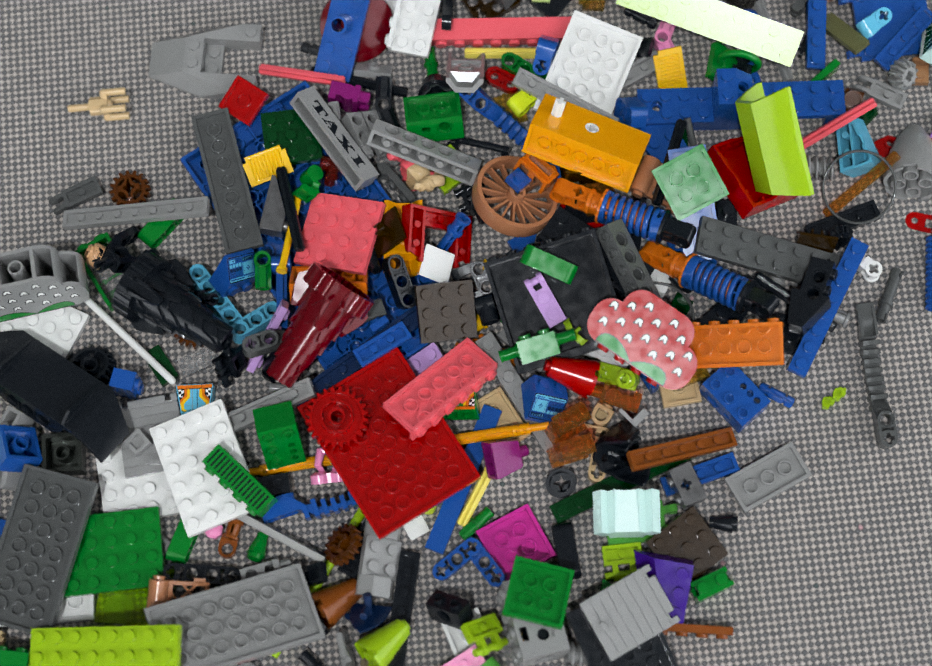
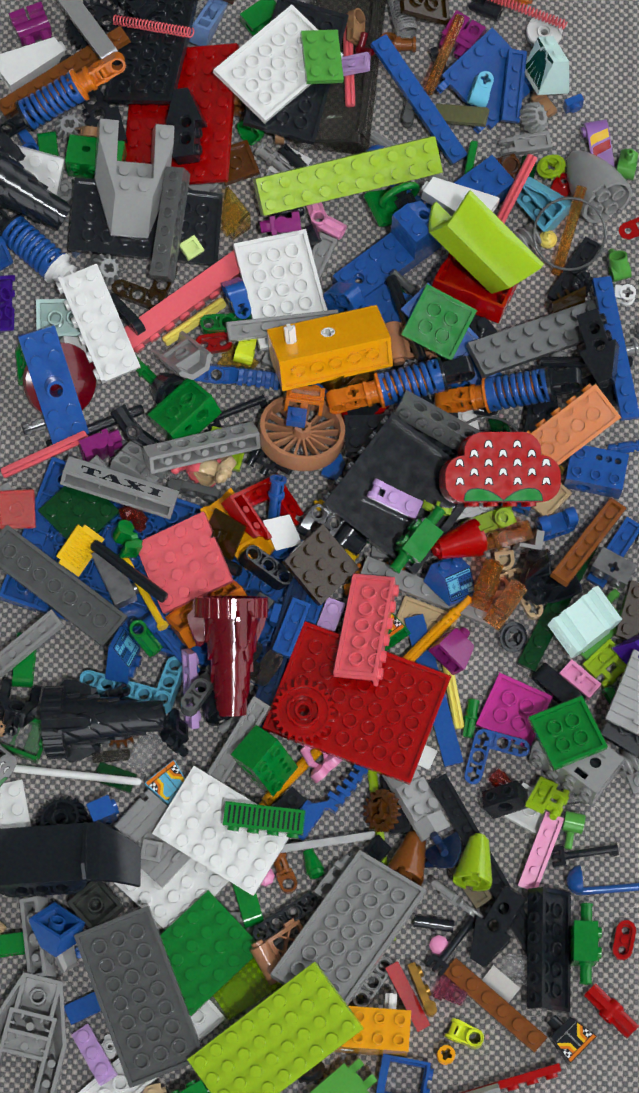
camera: 40 degrees left, 0 degrees up
light grey plate [354,62,393,78] -> none
green beam [519,244,579,285] -> none
yellow window [653,46,688,89] -> none
none -> clear smoke axle [92,749,131,763]
none -> clear smoke piece [250,642,283,686]
none -> magenta hips [260,210,302,235]
none -> white slope [421,177,500,216]
none -> clear red cone [489,768,512,787]
none -> blue piece [535,506,579,541]
none -> lime gear [537,154,566,180]
none -> light yellow plate [539,230,557,249]
none -> bright pink hinge [559,659,602,701]
none -> bright green piece [608,249,632,282]

